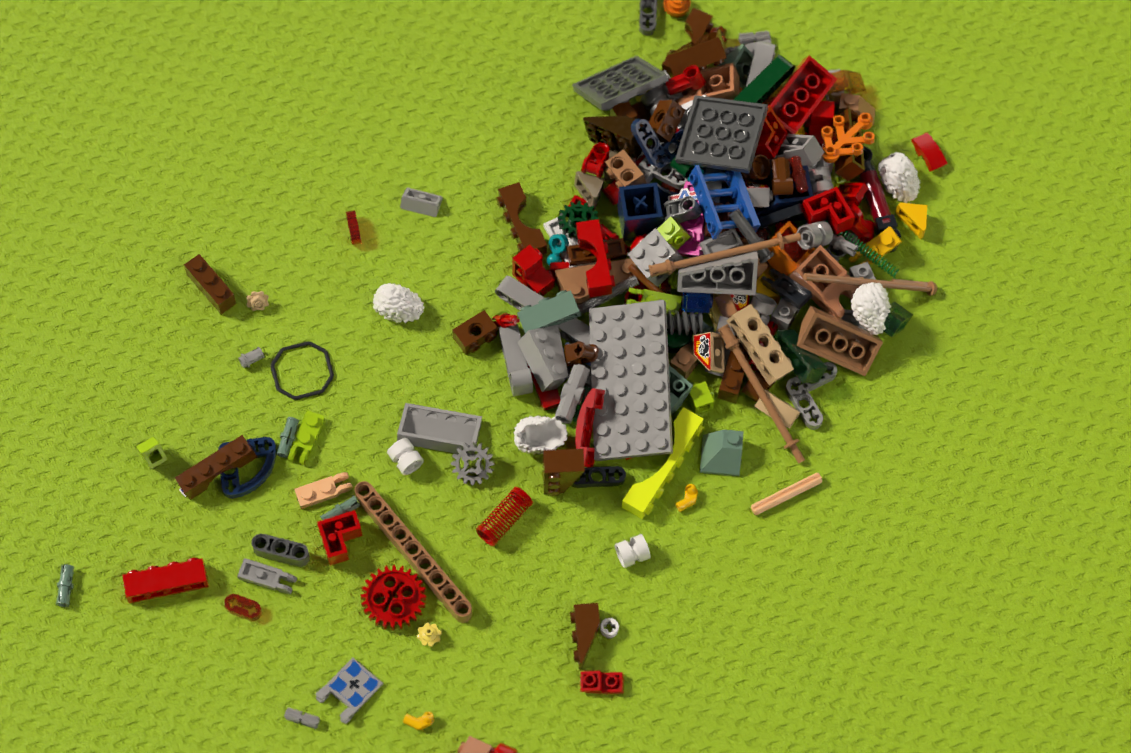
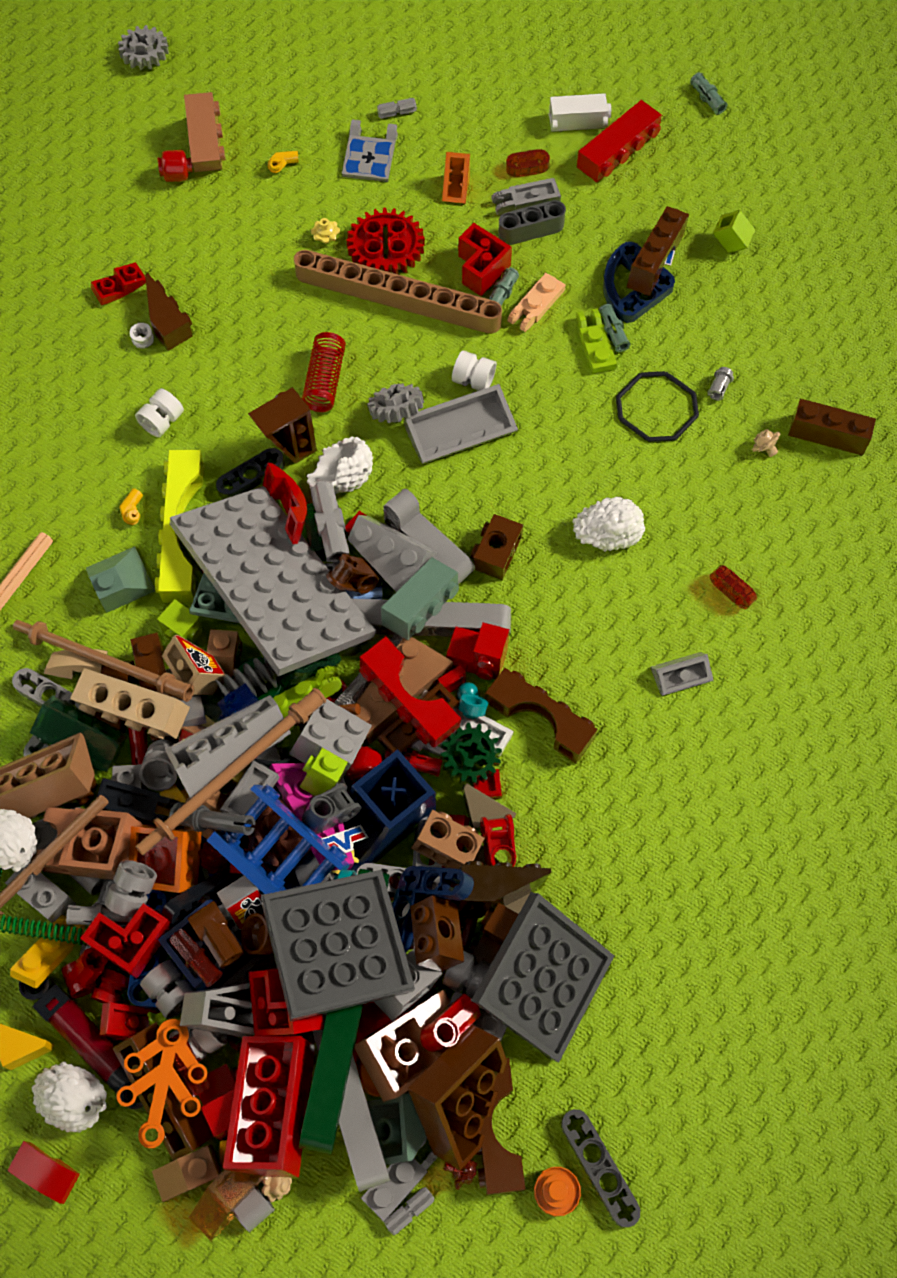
camera: 150 degrees right, 0 degrees up
red axle [492,313,520,328] -> none
none -> orange slope [442,152,470,203]
none -> white brick [549,94,611,132]

